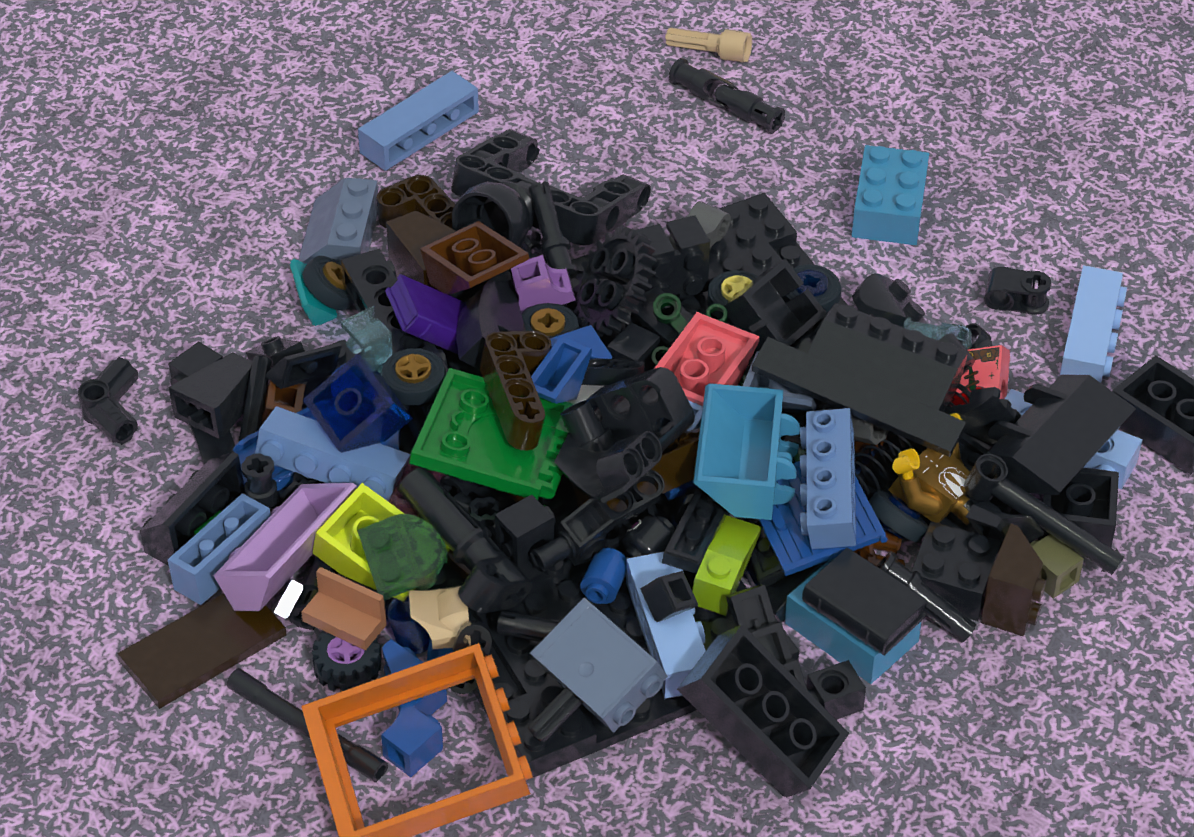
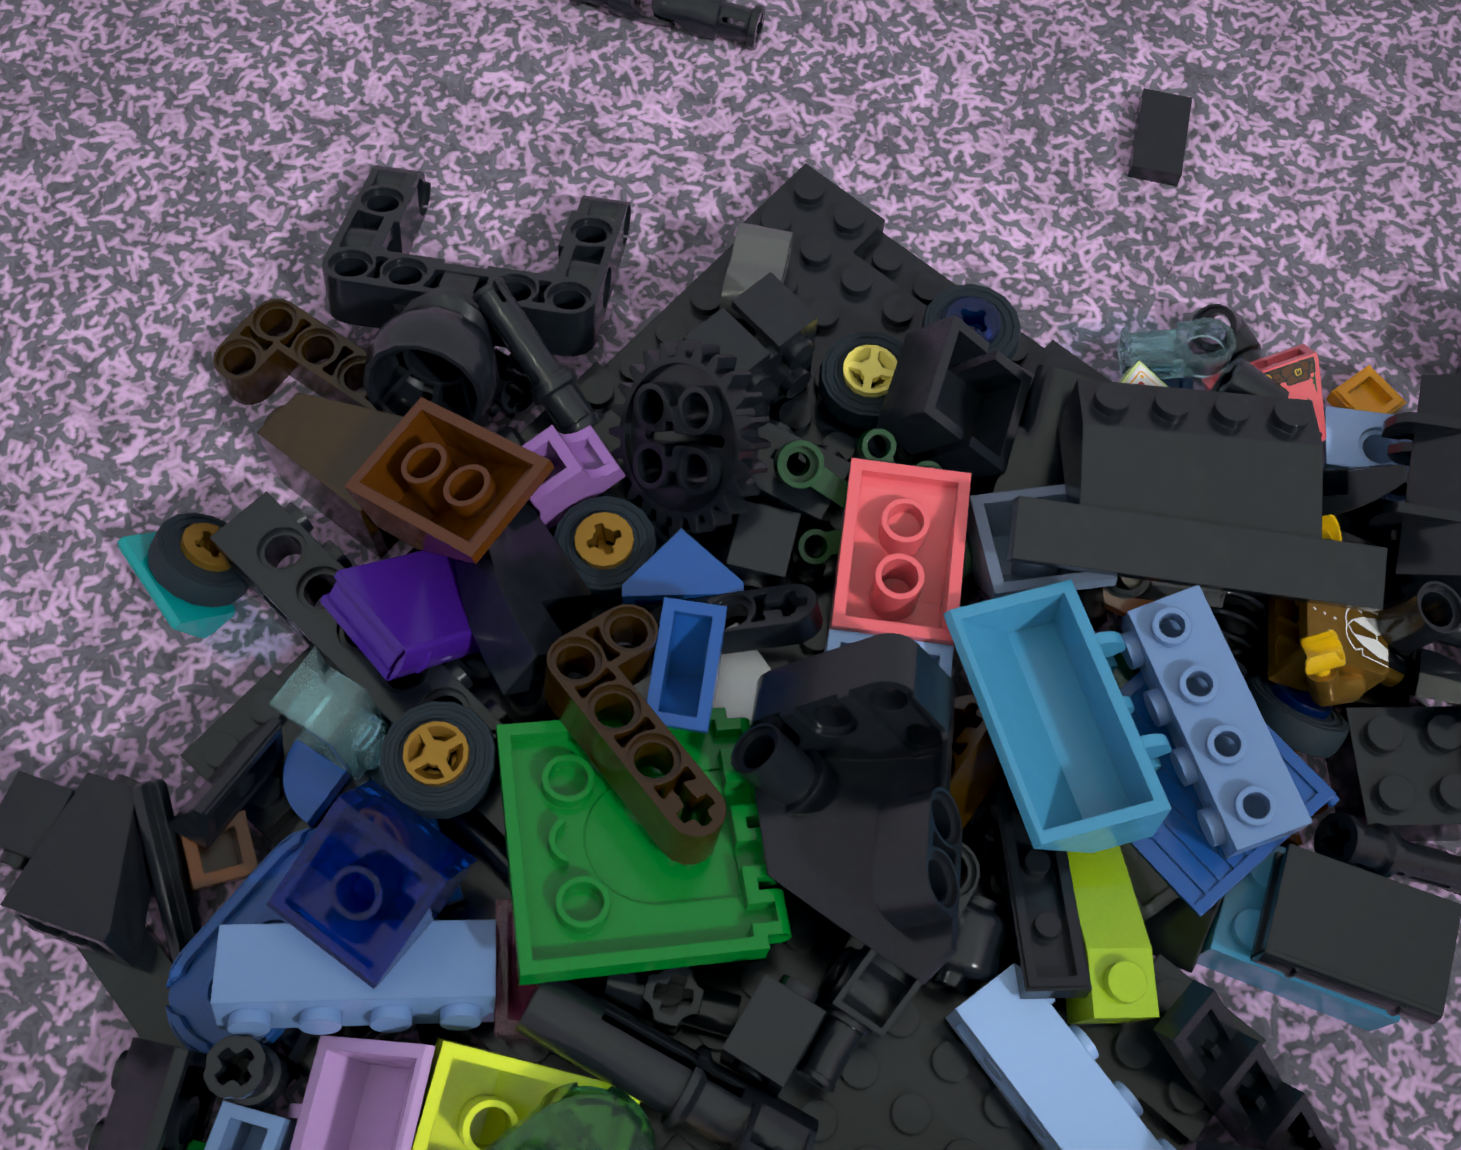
camera: 25 degrees left, 20 degrees up
black plate [246,336,305,367] -> none
sand blue slope [298,178,378,264] -> none
medium blue brick [358,71,479,171] -> none
blue brick [580,548,626,604] -> none
black slope [640,571,698,622] -> none
black brick [806,660,866,720] -> none
dark azure brick [852,145,929,245] -> none
black slope [852,273,931,335] -> none
black piece [984,267,1051,315] -> none
light blue brick [1060,265,1127,383] -> none
none -> black tile [1127,88,1192,186]

